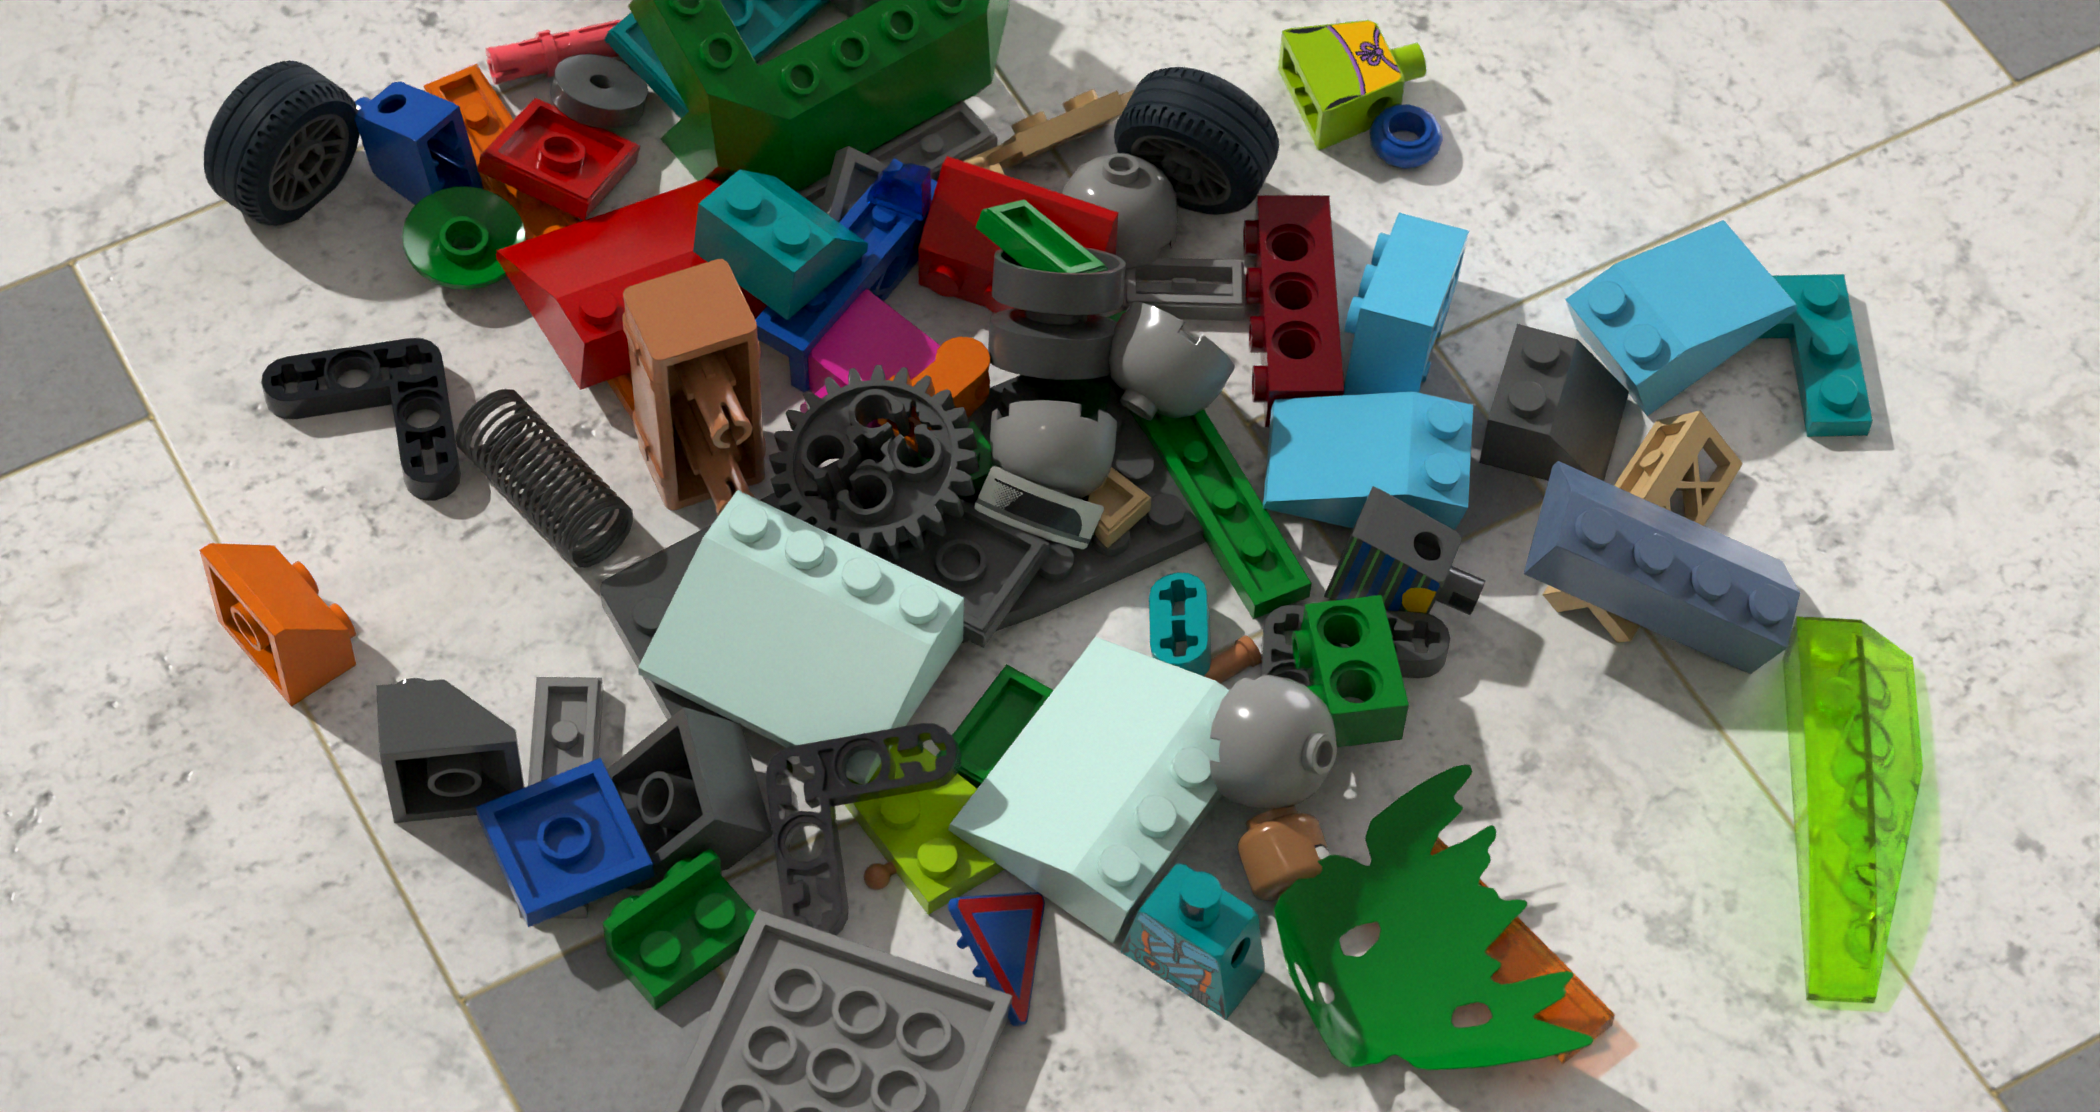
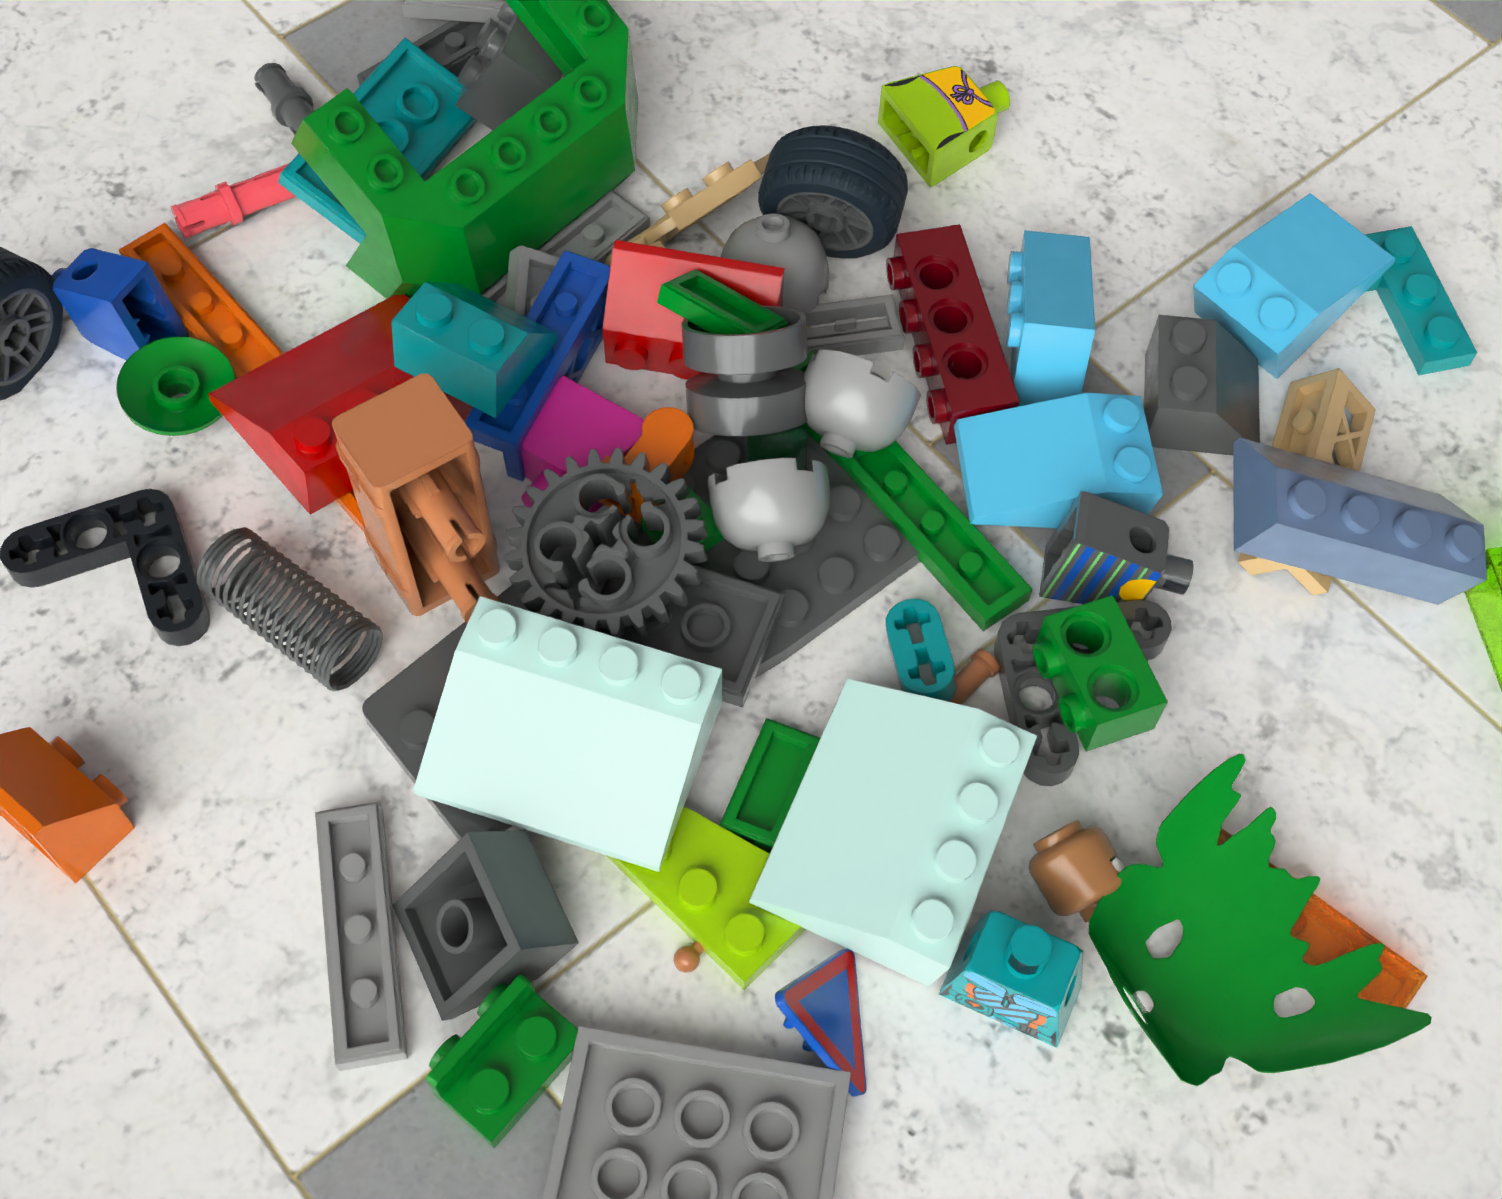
camera: 10 degrees left, 5 degrees up
dark grey slope [376,678,525,823] -> none
blue plate [476,758,654,927] -> none
red tile [477,98,640,221] -> none
dark grey piece [550,54,648,129] -> none
black beam [766,723,961,935] -> none
clear blue tile [867,163,931,221] -> none
sticker [975,466,1104,549] -> none
tan tile [1088,467,1151,548] -> none
light grey cylinder [1209,674,1337,809] -> none
blue piece [1369,104,1443,168] -> none

